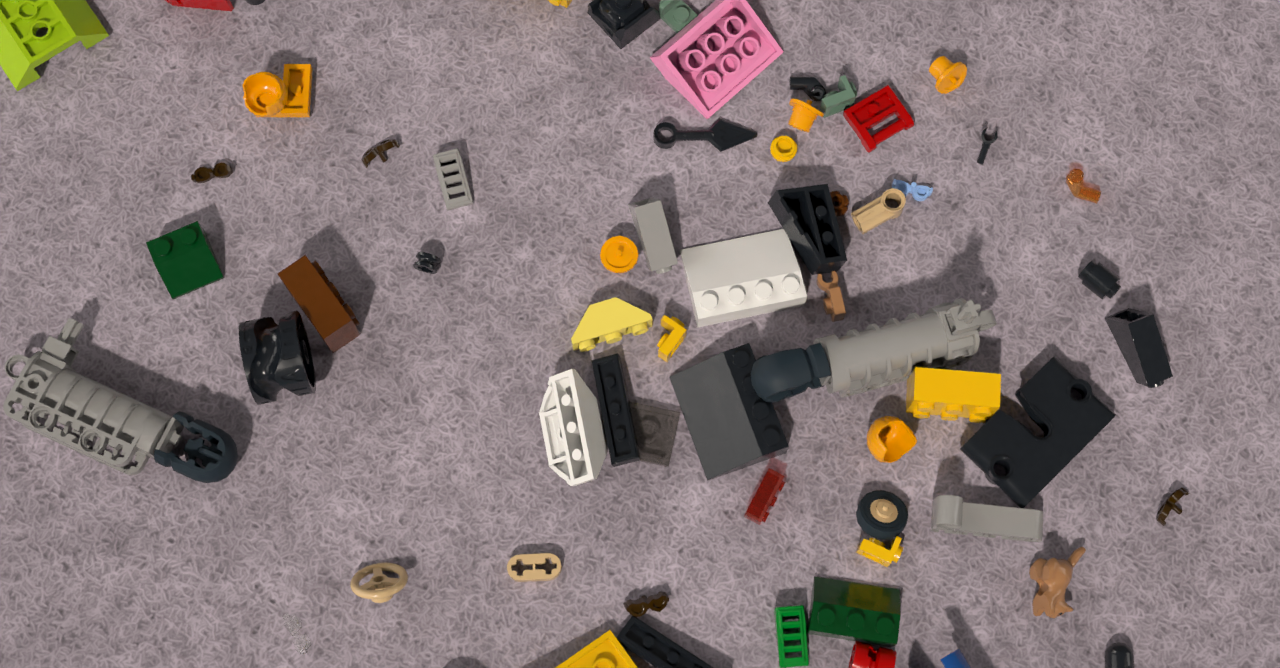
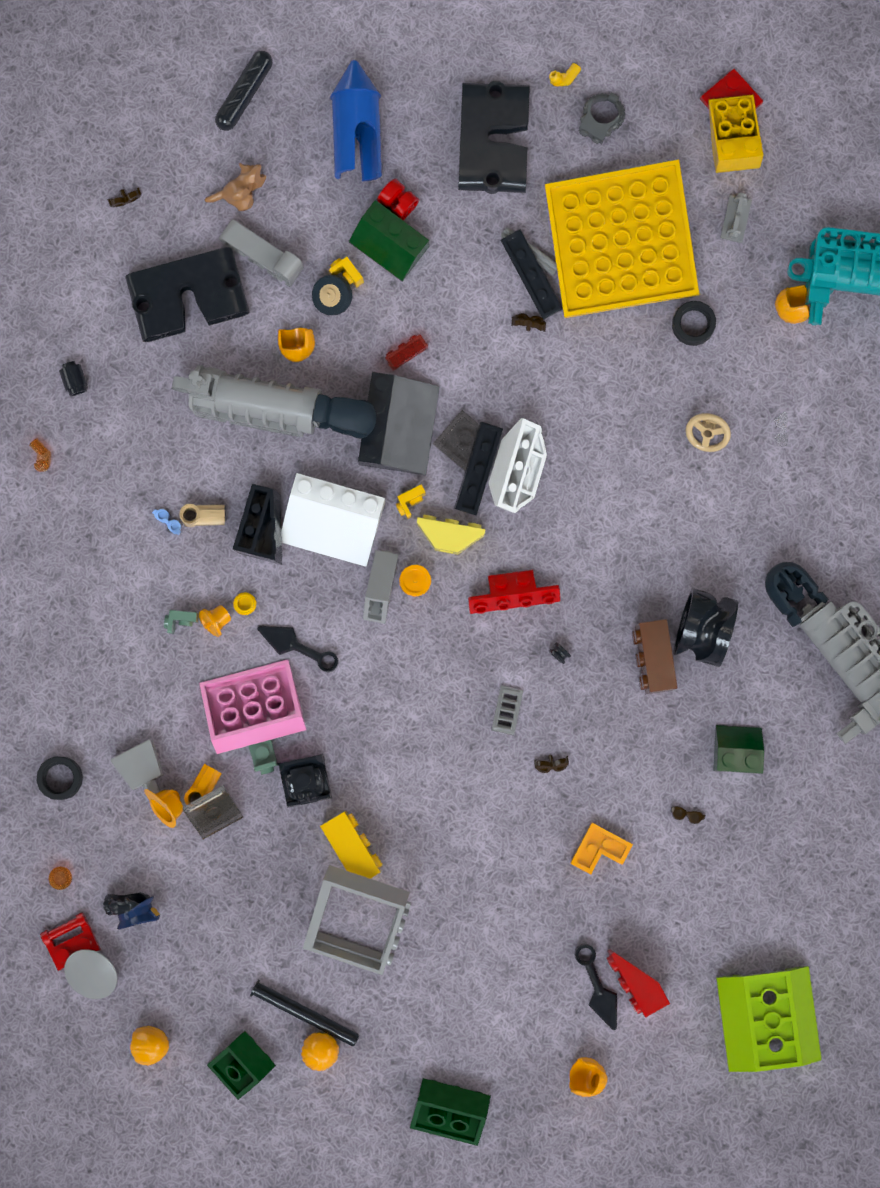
camera: 155 degrees left, 10 degrees up
light orange hair [242,72,288,118] -> none
tan beam [507,553,562,582] -> none
green slope [774,605,809,668] -> none
black arm [789,77,826,101] -> none
medium nougat plate [816,271,846,322] -> none
reddish brown plate [830,191,849,216] -> none
red plate [843,85,914,153] -> none
yellow brick [906,367,1001,423] -> none
light orange piece [929,56,967,94] -> none
black hand [977,127,998,165] -> none
black slope [1105,308,1173,388] -> none
none -> red bracket [468,570,560,614]

